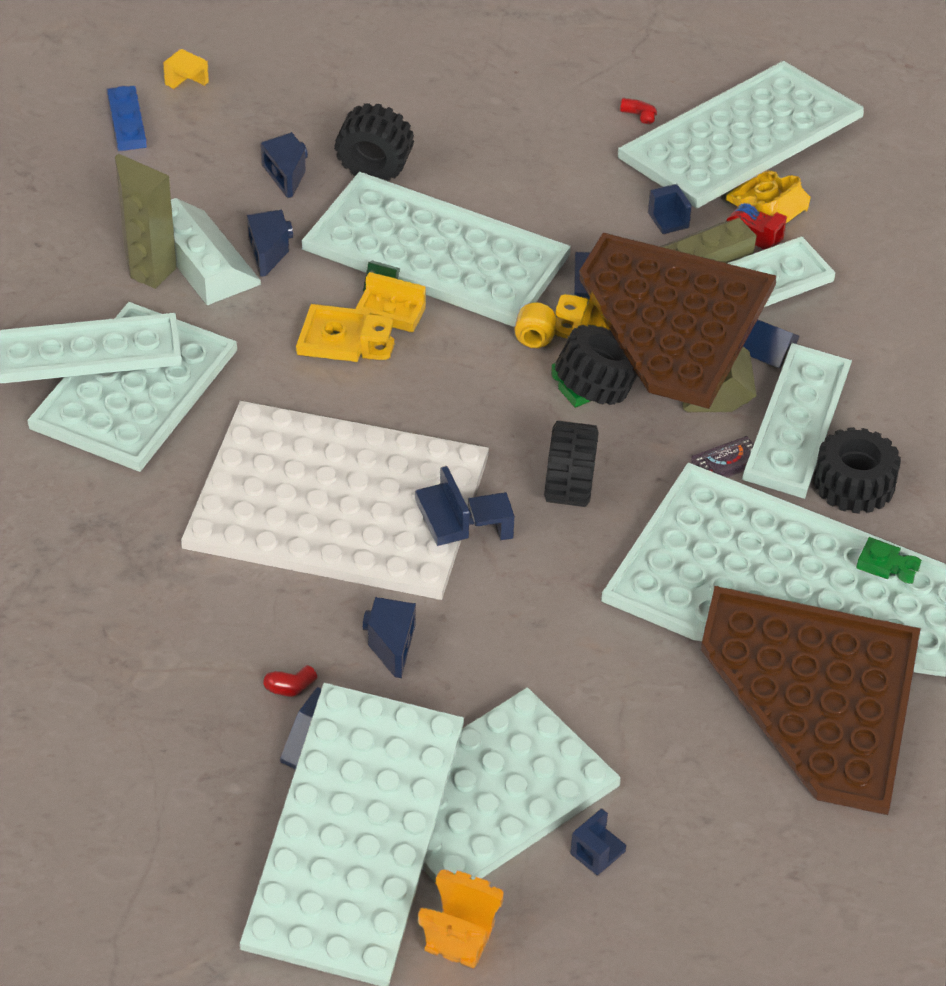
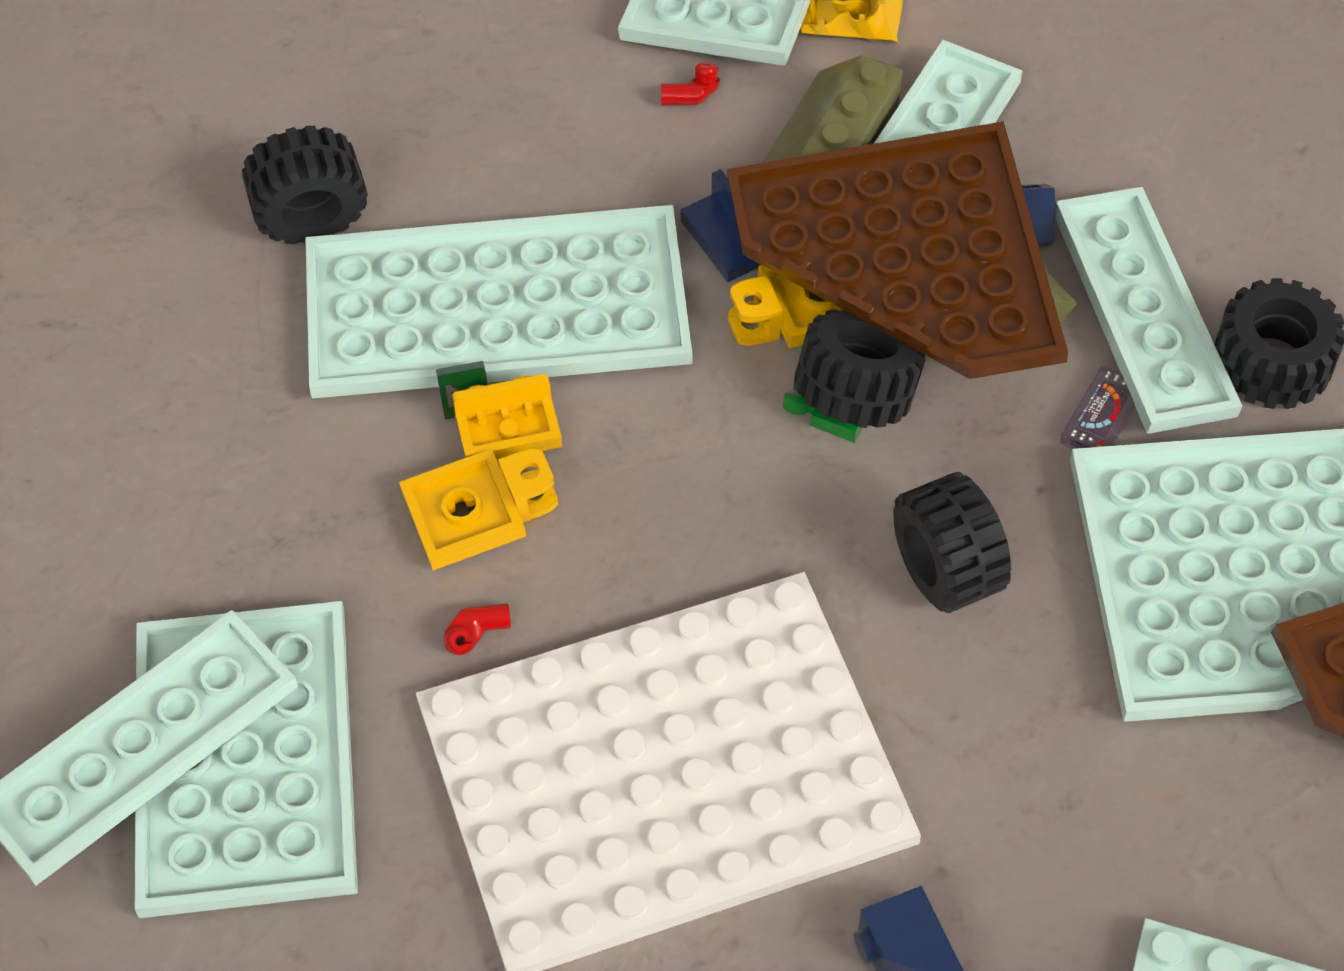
camera: 30 degrees left, 10 degrees up
olive slope [115,154,177,289] -> none
light aqua slope [171,198,261,305] -> none
dark blue slope [247,209,293,277] -> none
dark blue slope [261,132,308,198] -> none
dark blue panel [415,466,470,546] -> none
dark blue panel [468,492,515,541] -> none
yellow head [514,302,557,348] -> none
dark blue panel [648,184,692,234] -> none
red leg [726,203,787,250] -> none
none -> red arm [443,603,511,655]
none -> red arm [661,62,720,106]

